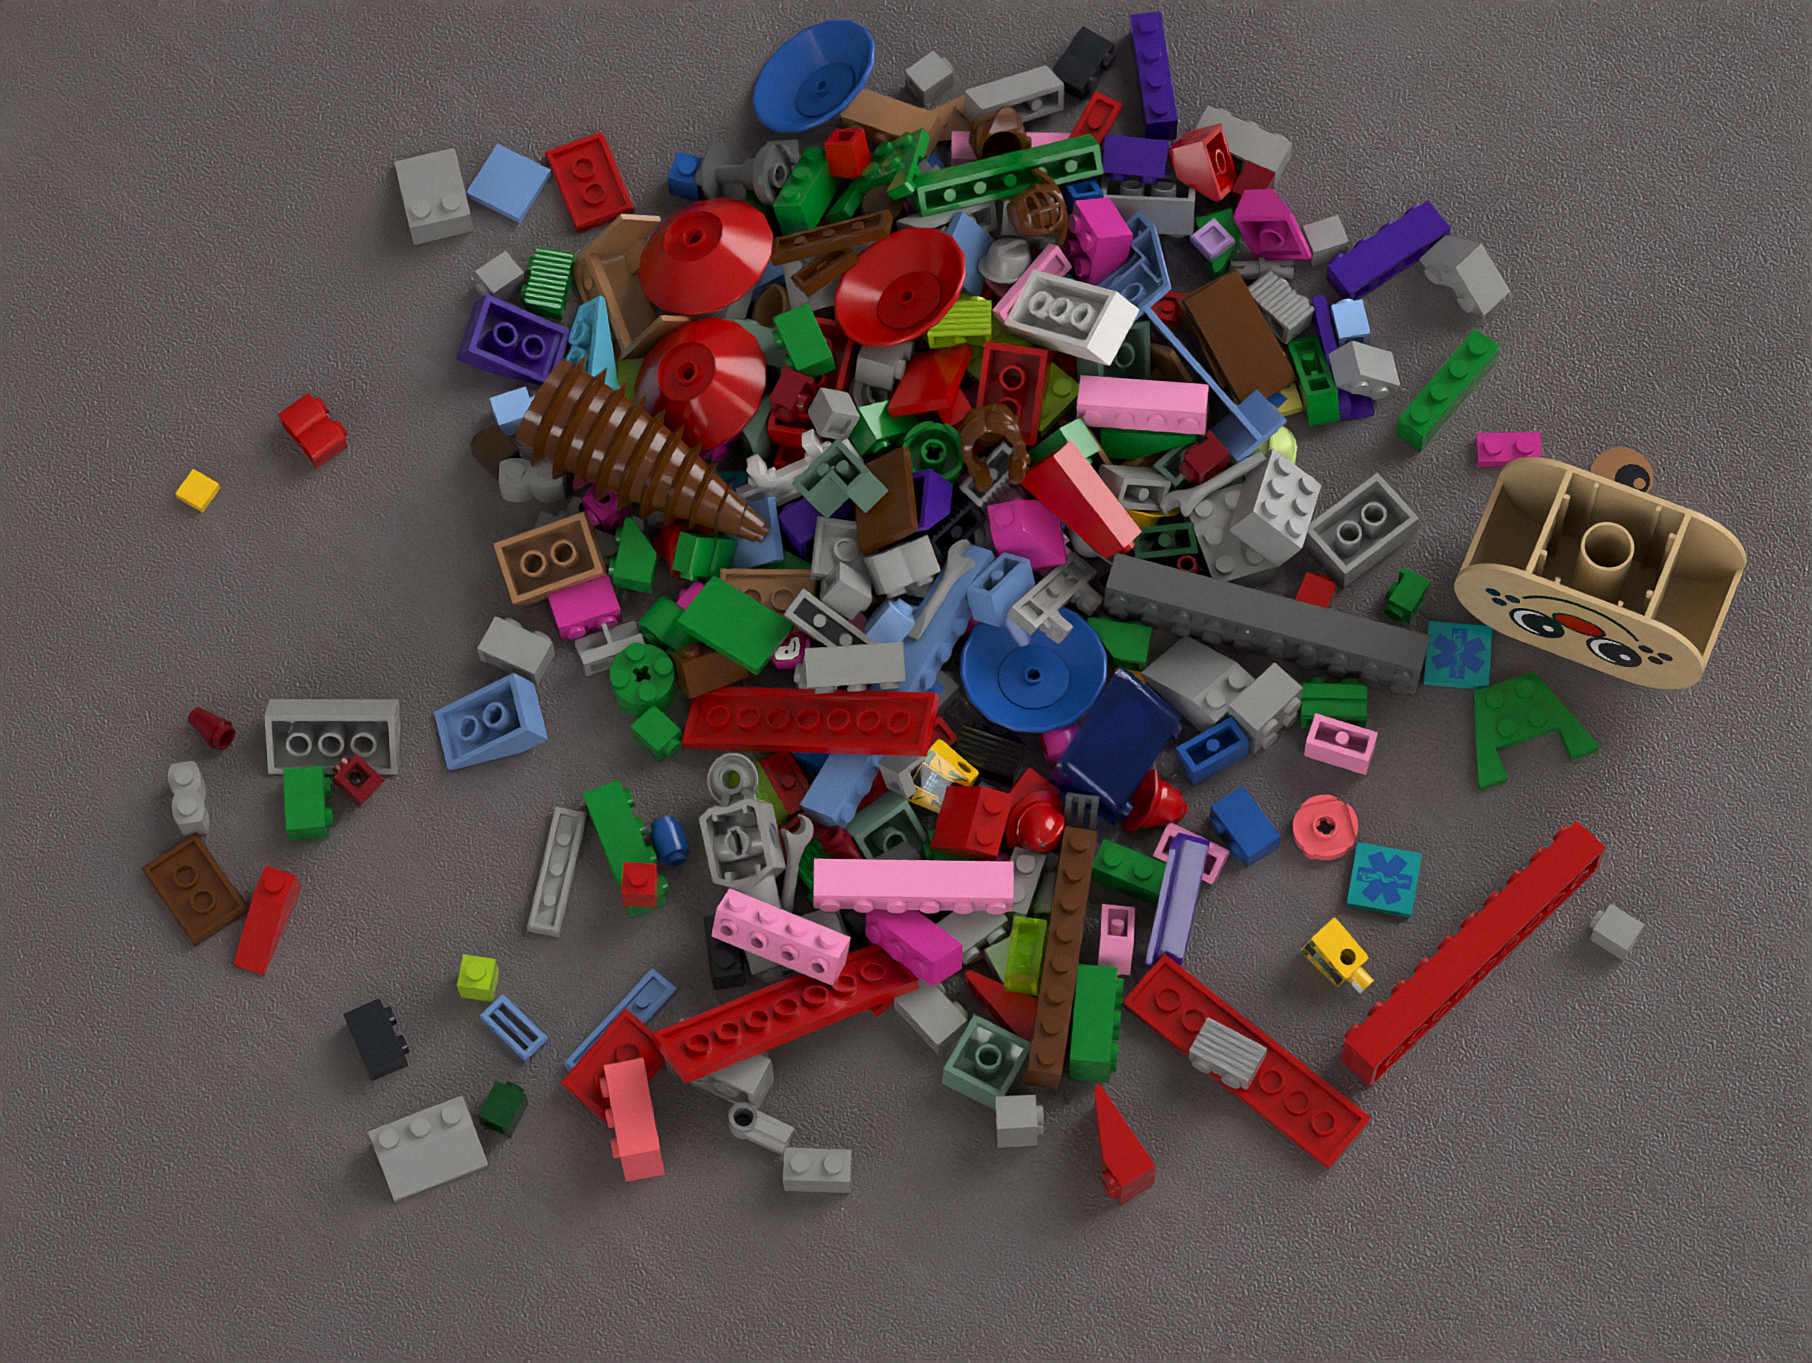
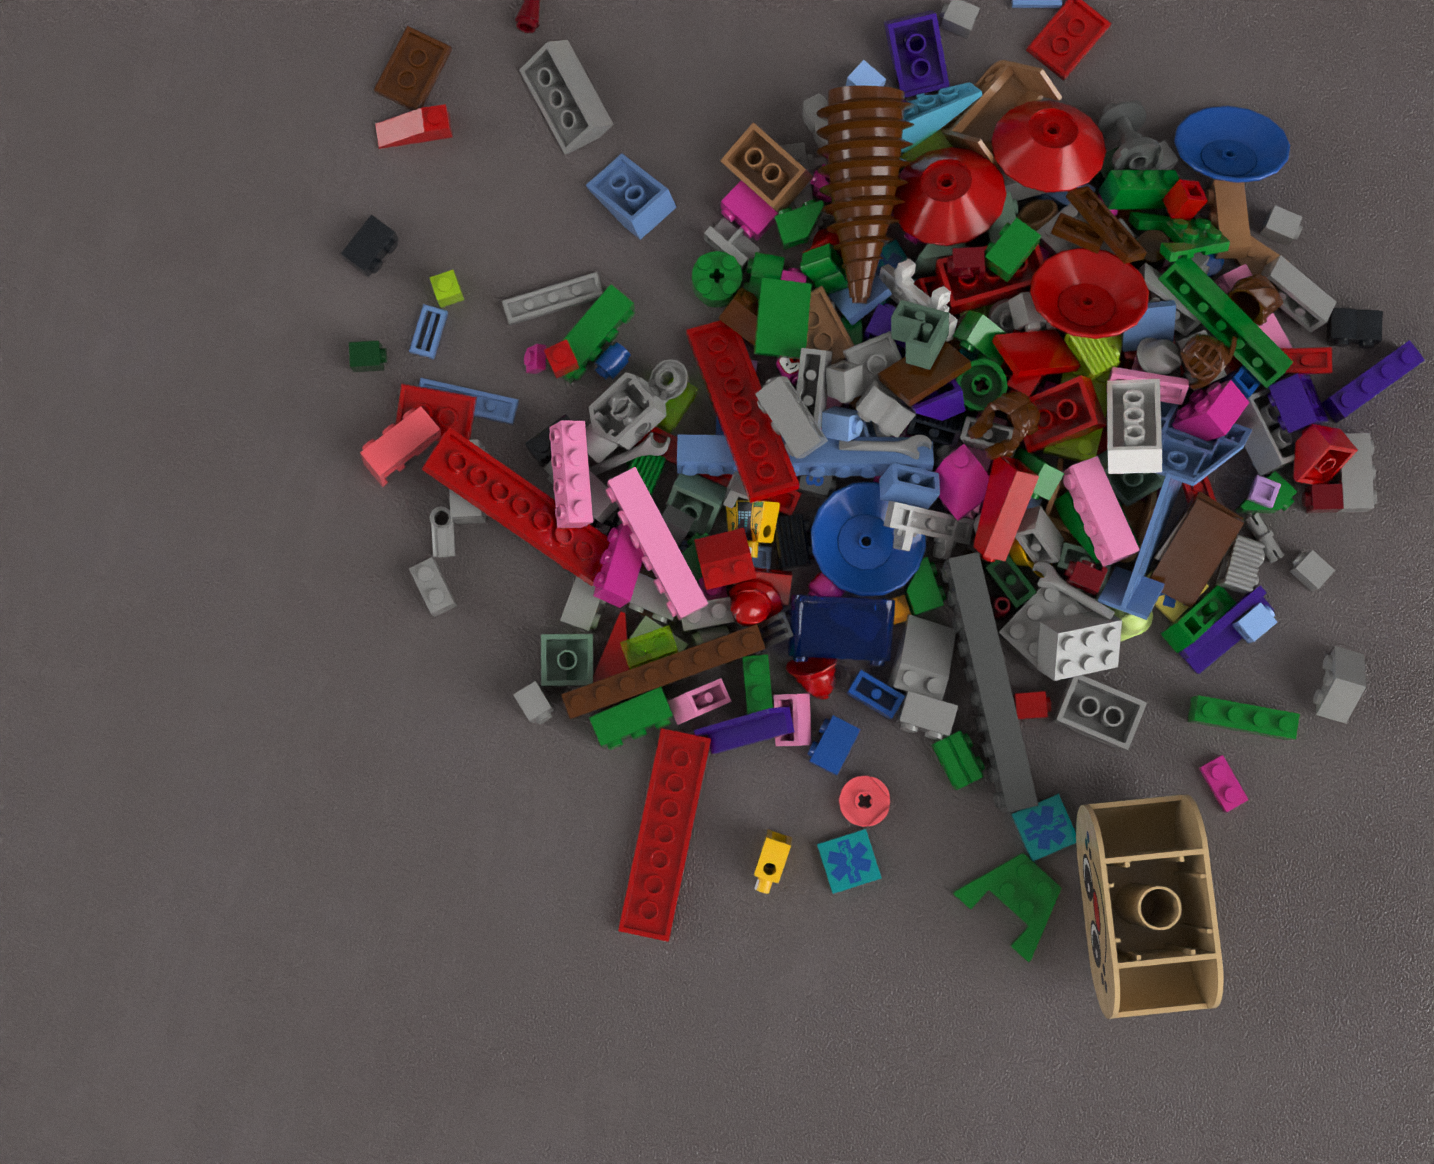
camera: 55 degrees right, 15 degrees up
light grey brick [168,761,210,838] -> none
green brick [283,766,334,841] -> none
dark red brick [331,753,385,807] -> none
light grey slope [368,1095,489,1202] -> none
dark brown brick [470,424,521,481] -> none
light grey brick [477,616,555,686] -> none
green brick [520,247,575,320] -> none
green brick [631,704,682,762] -> none
blue brick [668,151,703,202] -> none
red plate [759,752,810,819] -> none
light grey panel [808,387,860,440] -> none
dark red cone [819,825,865,860] -> none
red slope [1093,1084,1156,1205] -> none
light grey brick [1188,1017,1267,1090] -> none
dark pink slope [1233,189,1312,260] -> none
bright pink brick [1304,714,1378,775] -> none
dark purple brick [1326,200,1451,301] -> none
light grey brick [1328,341,1400,400] -> none
red brick [1341,820,1606,1088] -> none
green brick [1384,566,1430,624] -> none
light grey brick [1589,904,1644,961] -> none
medium nougat tile [1590,447,1654,494] -> none
none -> dark pink plate [524,344,546,374]

